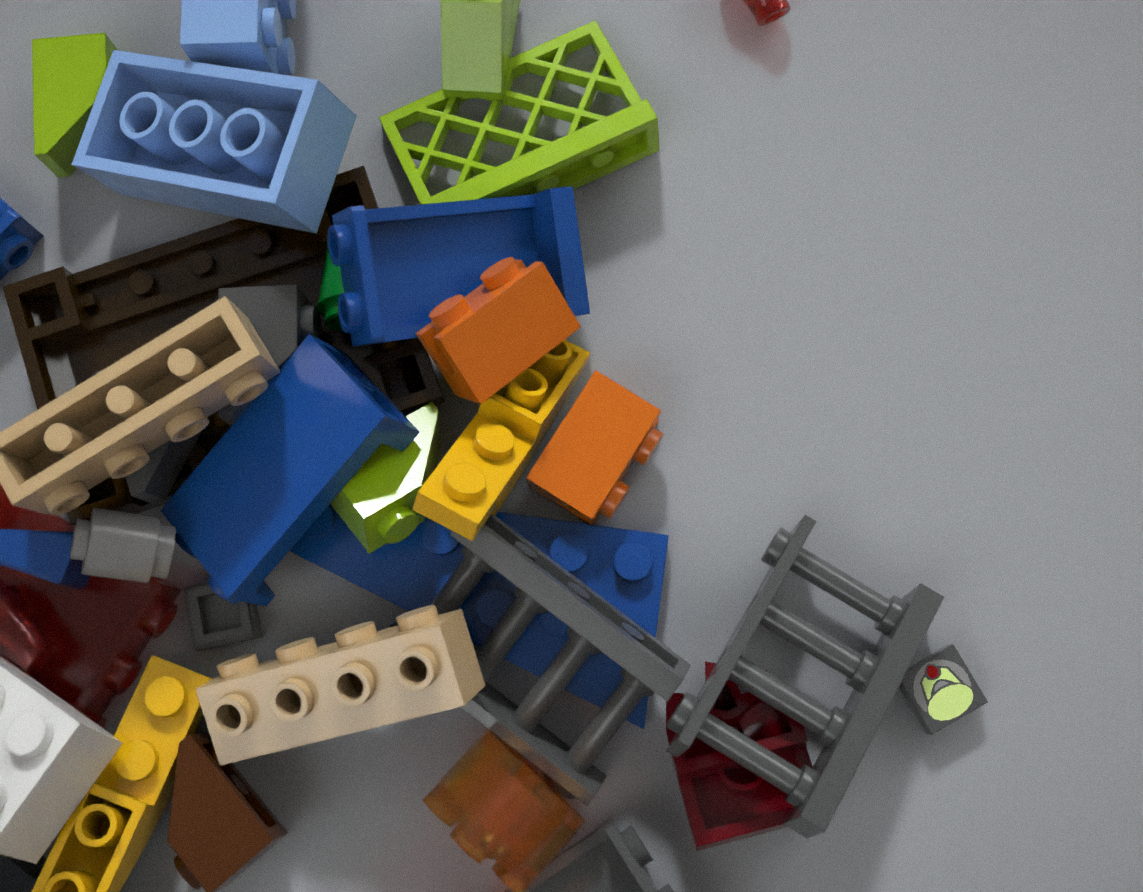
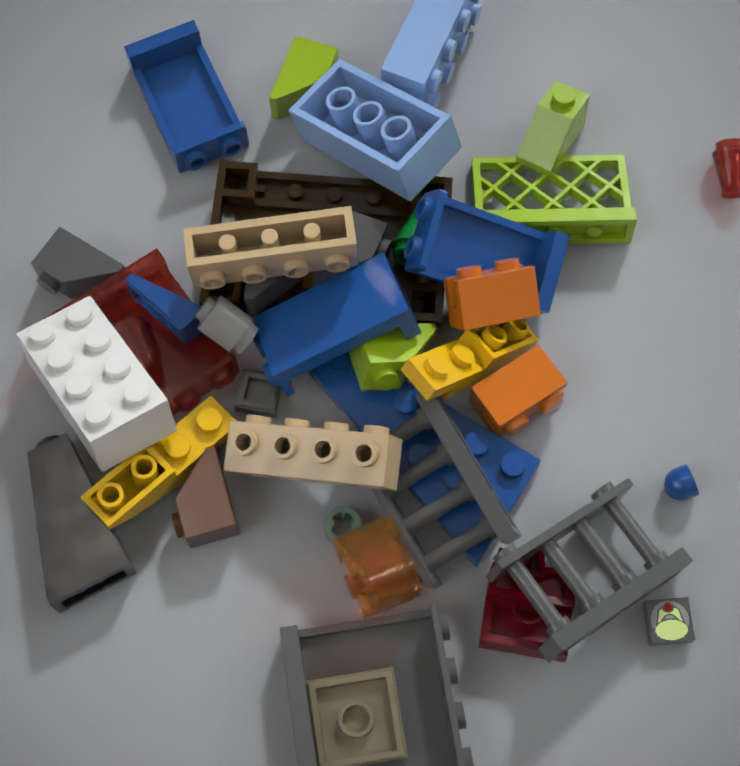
camera: 20 degrees right, 10 degrees down
none -> sand green bush [324,506,362,548]
none -> blue hinge [664,464,699,500]

